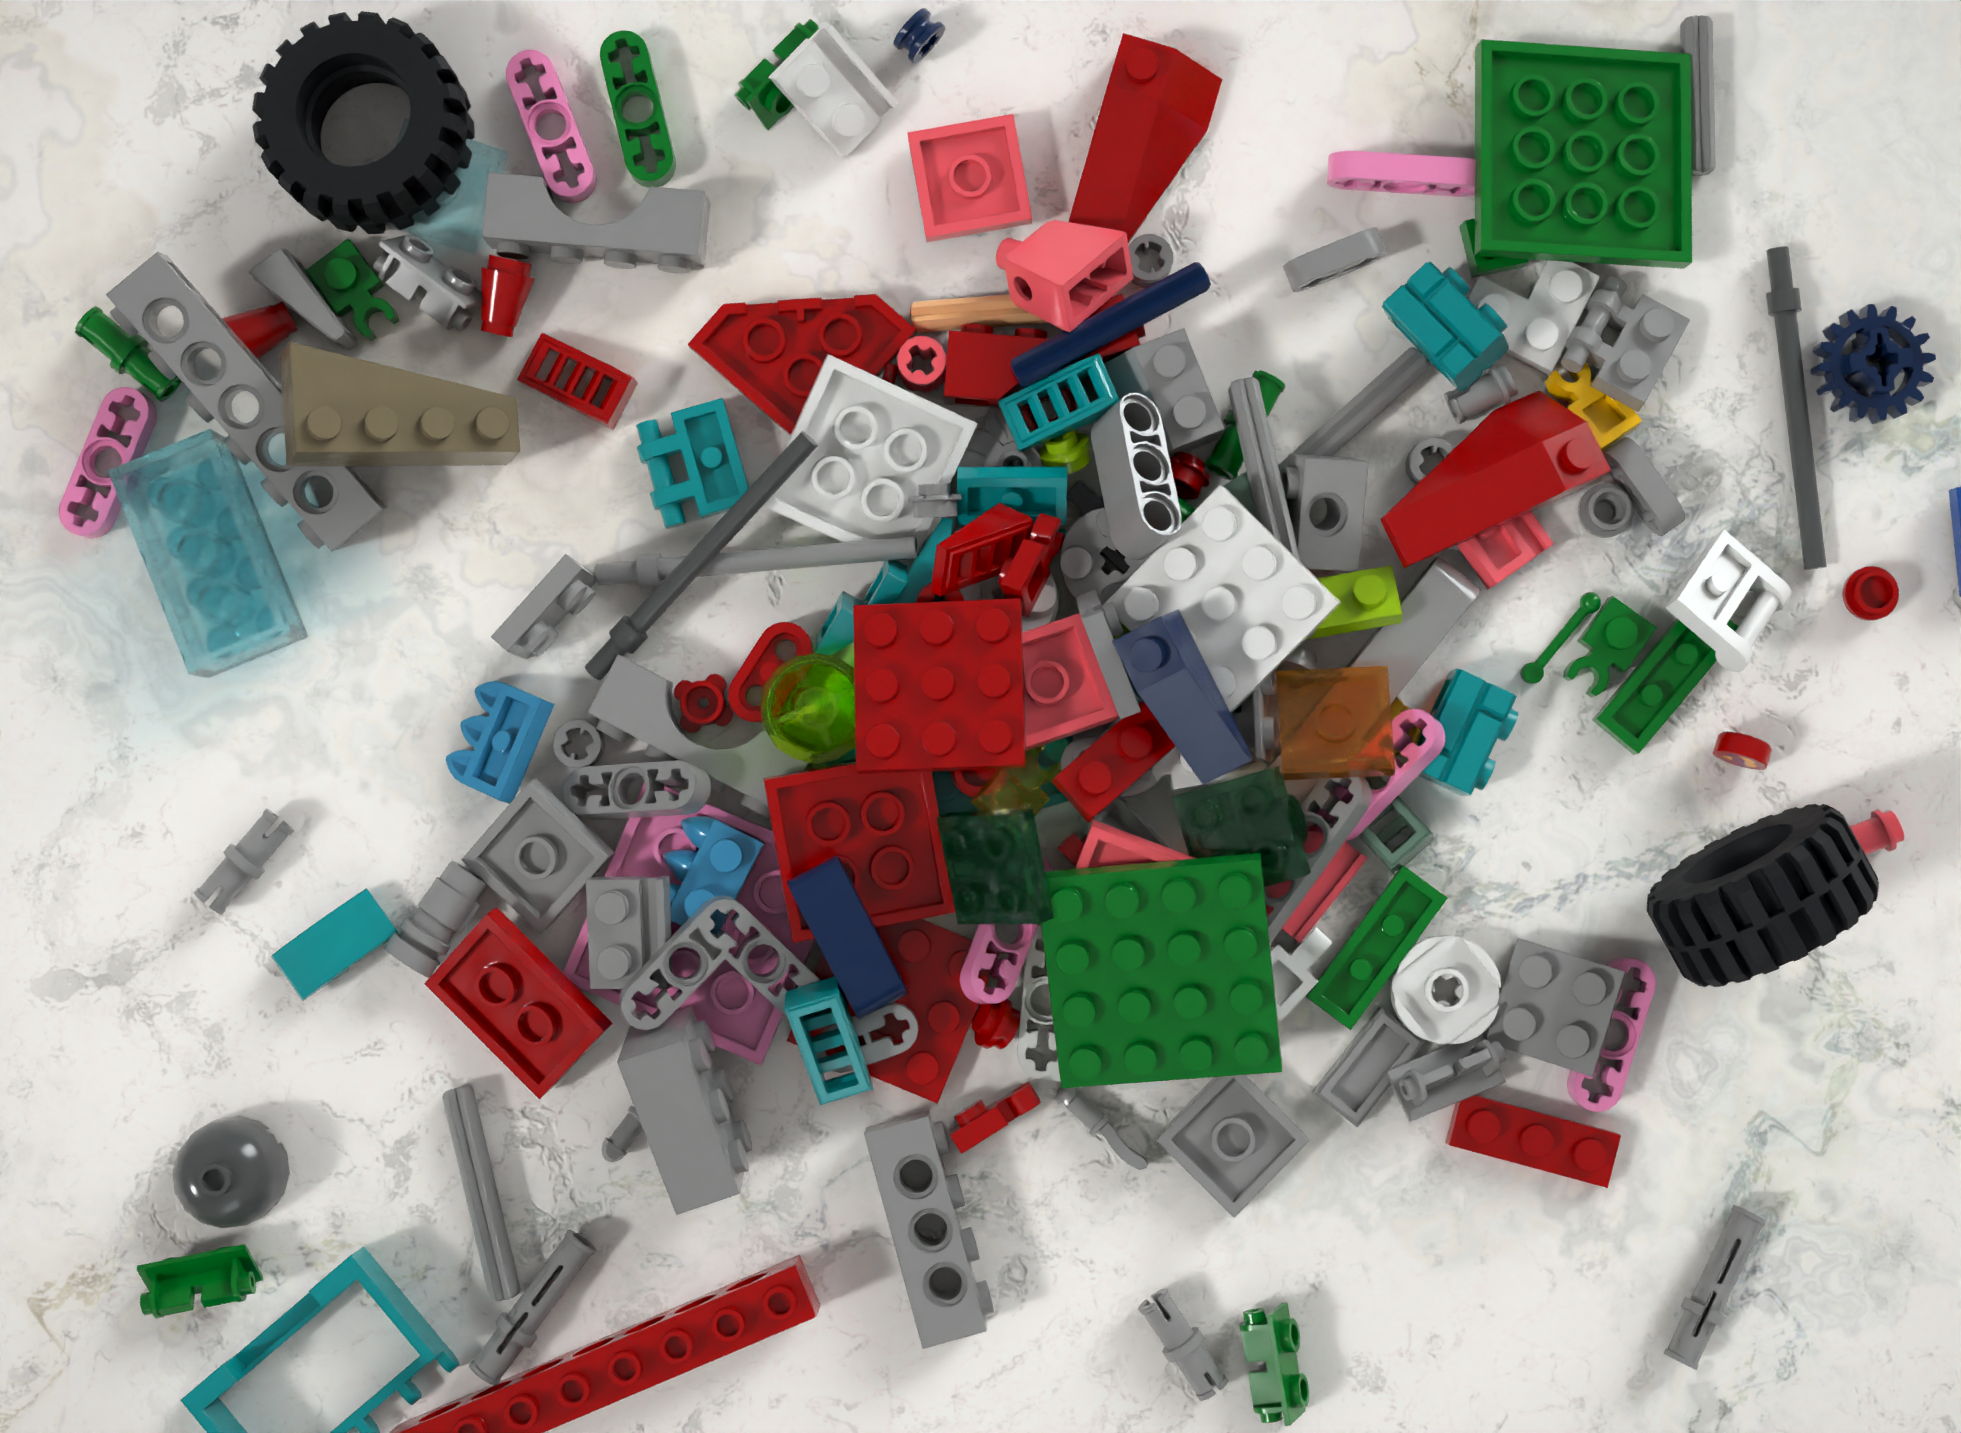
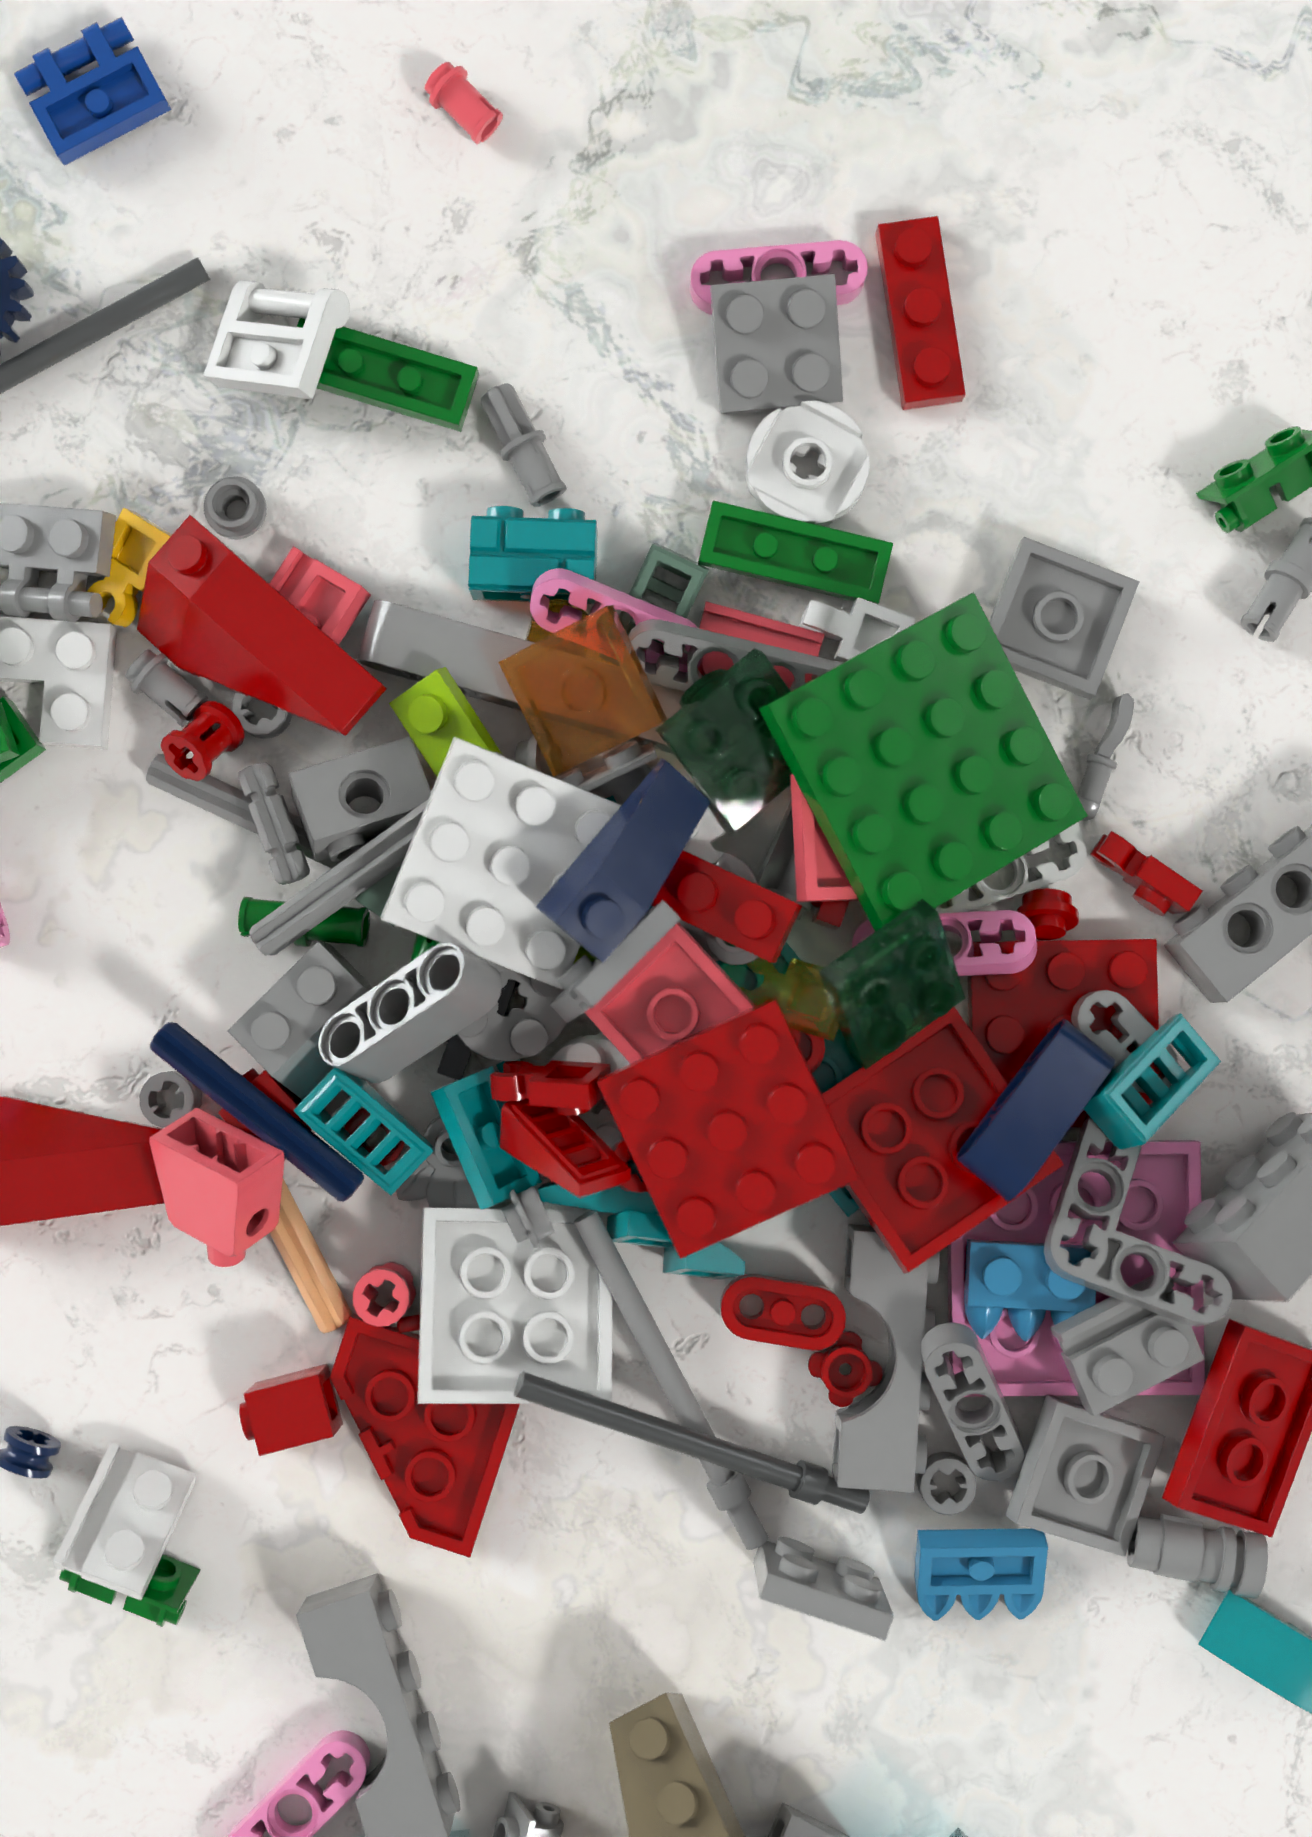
camera: 115 degrees left, 0 degrees up
light grey pin [194,809,294,915] -> none
red cone [481,255,535,337] -> none
red slope [517,333,638,430] -> none
green beam [600,30,676,188] -> none
teal plate [636,398,749,529] -> none
clear neon green cylinder [759,652,856,764] -> none
coral plate [907,114,1032,242] -> none
red slope [944,324,1049,408] -> none
lime plate [1039,430,1091,475] -> none
red plate [1170,452,1211,500] -> none
light grey beam [1283,227,1388,293] -> none
light grey tile [1312,1007,1424,1127] -> none
teal brick [1381,261,1509,392] -> none
light grey hinge [1385,1034,1506,1122] -> none
green hinge [1520,592,1601,684] -> none
green plate [1563,596,1657,697] -> none
light grey beam [1603,437,1686,536] -> none
black tyre [1646,804,1879,987] -> none
light grey pin [1664,1205,1766,1370] -> none
red tile [1713,731,1772,770] -> none
red plate [1842,566,1899,621] -> none
none -> red bush [161,701,245,781]
none -> light grey axle [238,762,310,885]
none -> red brick [239,1363,343,1456]
none -> light grey axle [481,383,567,507]

